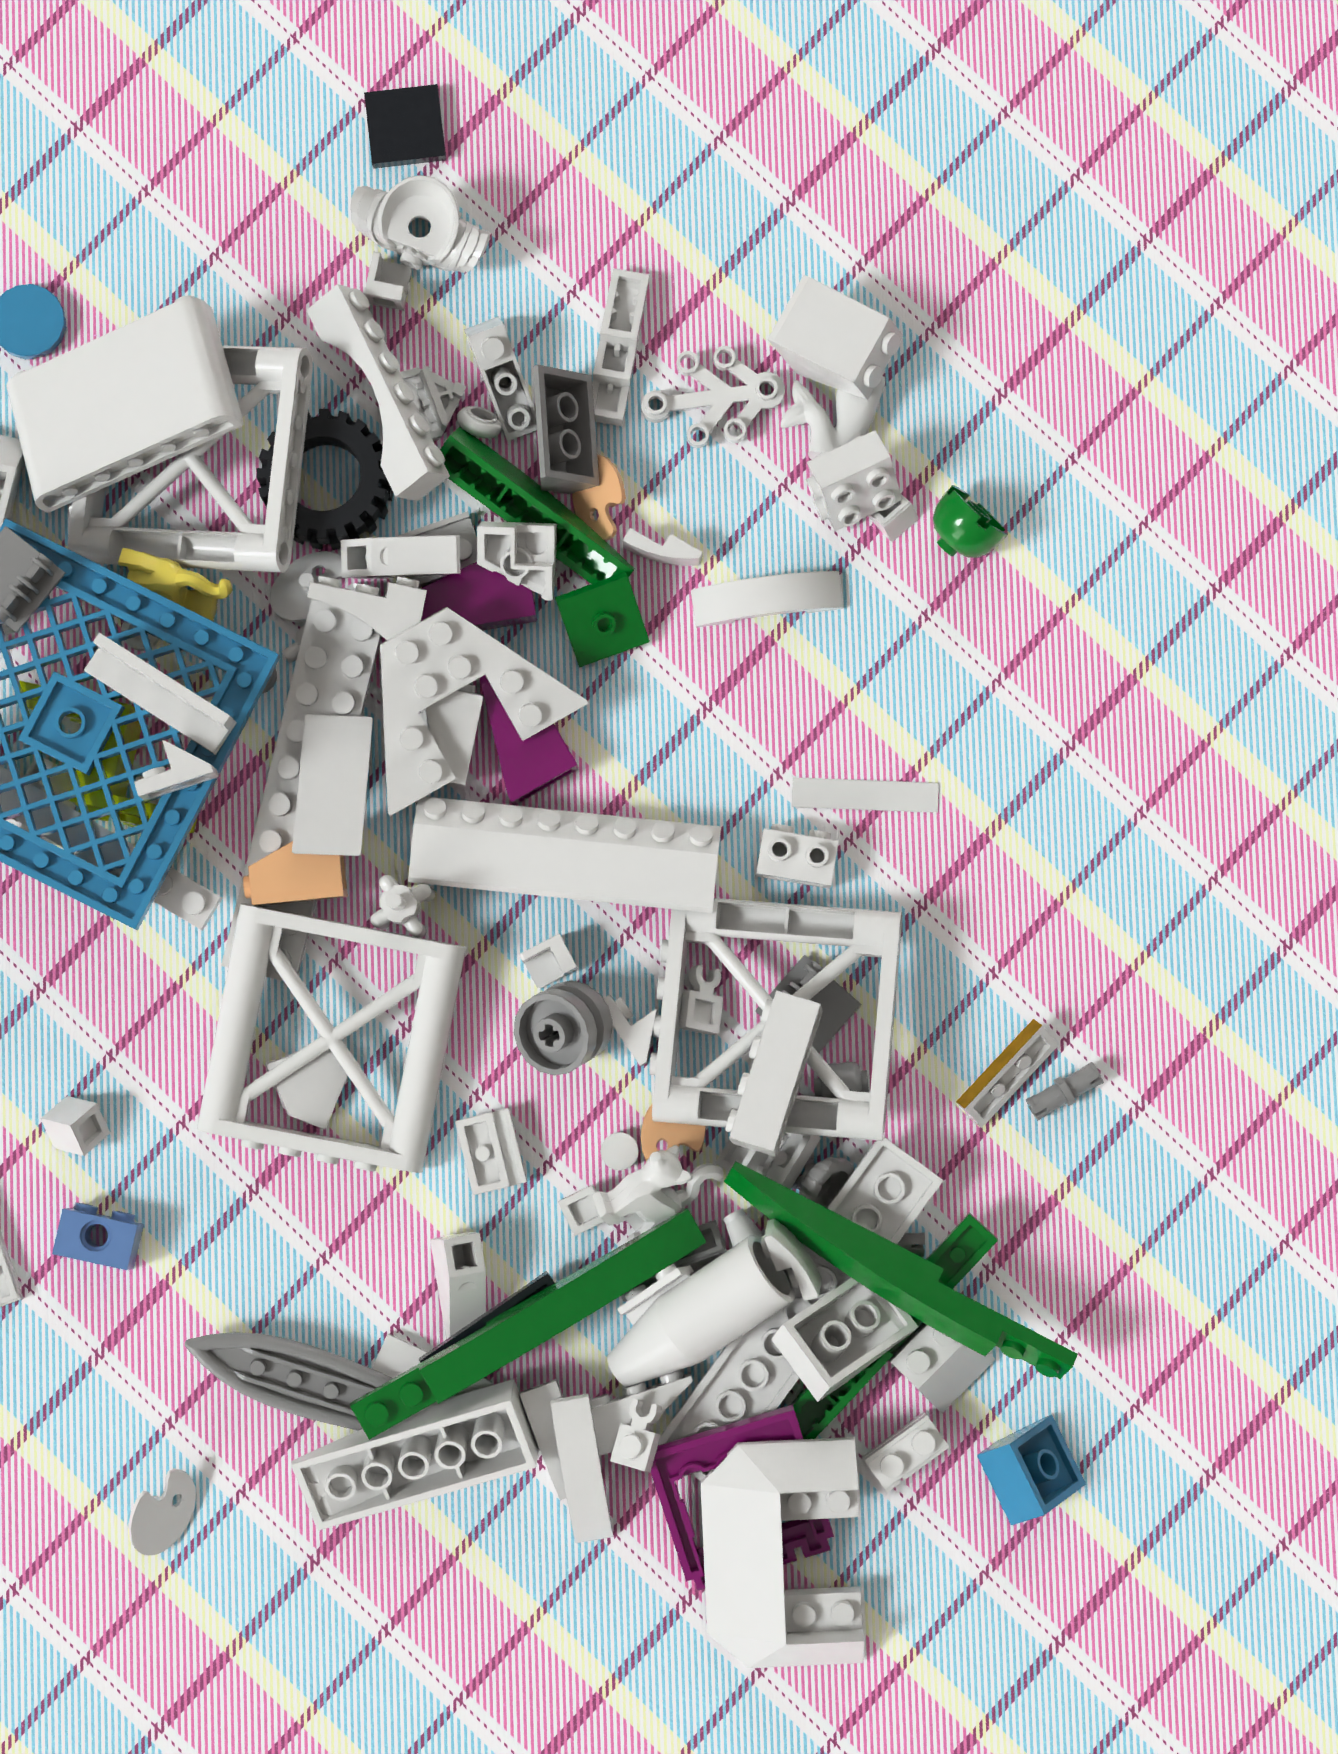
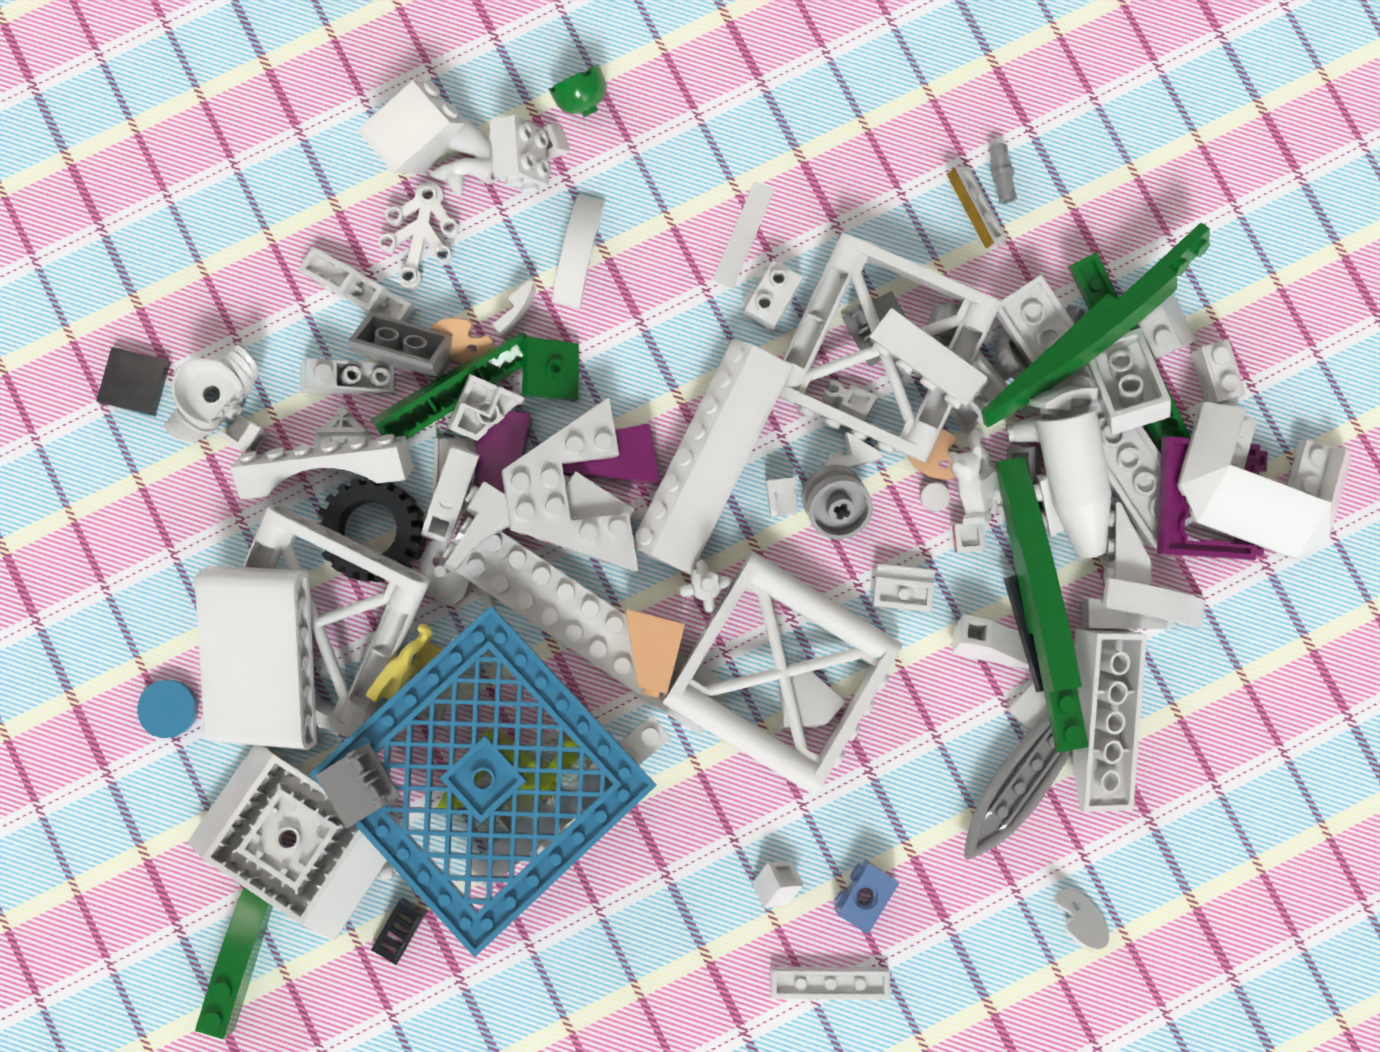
camera: 70 degrees left, 0 degrees up
white fence [84,632,237,755] -> none
white slope [134,740,219,801] -> none
white sticker [292,714,373,856] -> none
white piece [457,406,502,439] -> none
white plate [610,1398,662,1473] -> none
dark azure slope [977,1415,1086,1525] -> none

